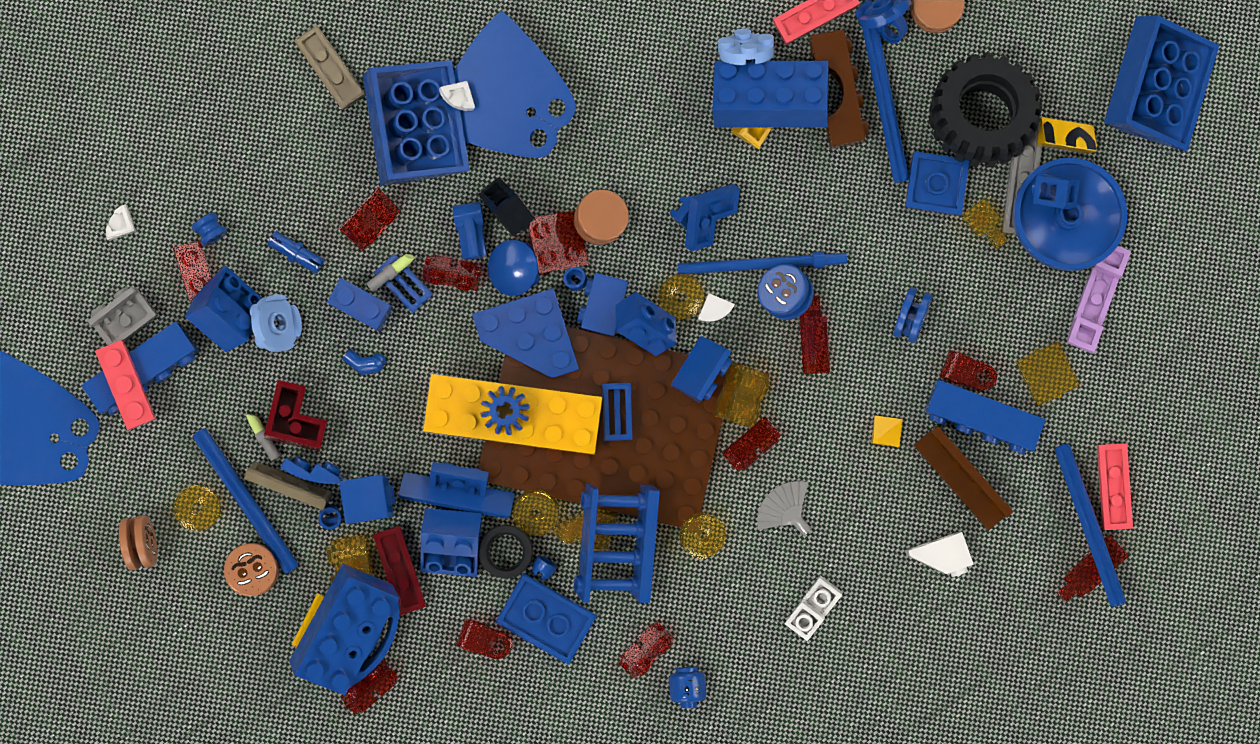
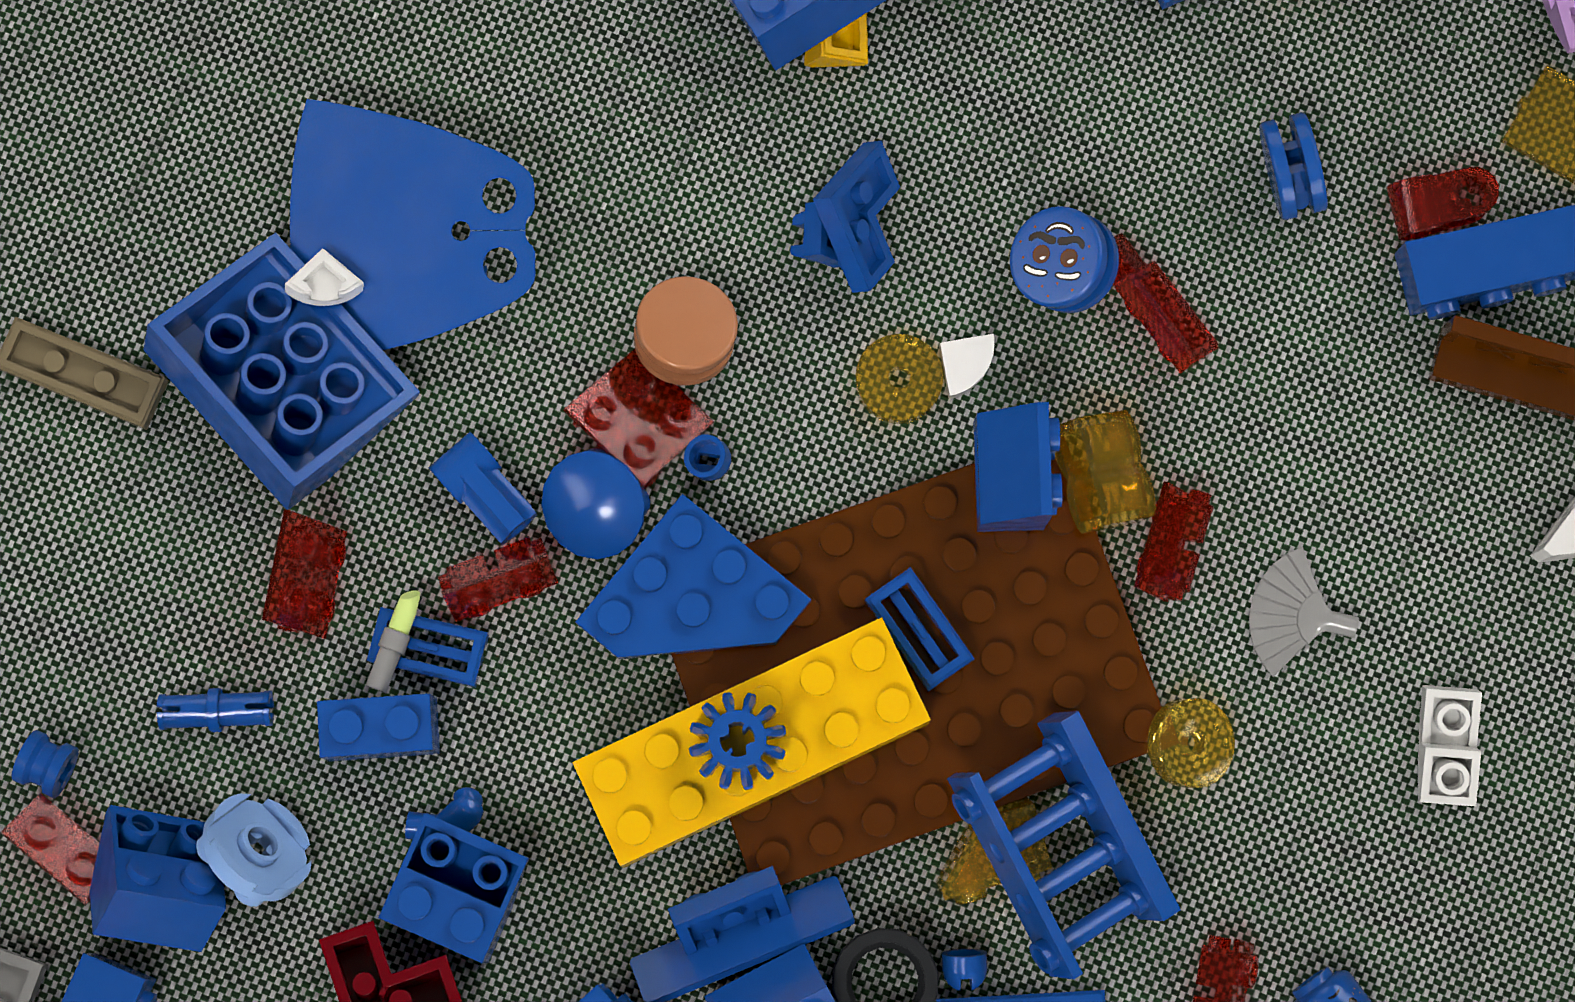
camera: 30 degrees left, 5 degrees down
black brick [477,177,535,237] -> none
clear yellow piece [513,489,559,536] -> none
blue brick [577,273,628,337] -> none
blue brick [616,292,677,356] -> none
blue bar [678,251,847,275] -> none
yellow slope [871,416,903,447] -> none
none -> blue slope [378,813,529,963]

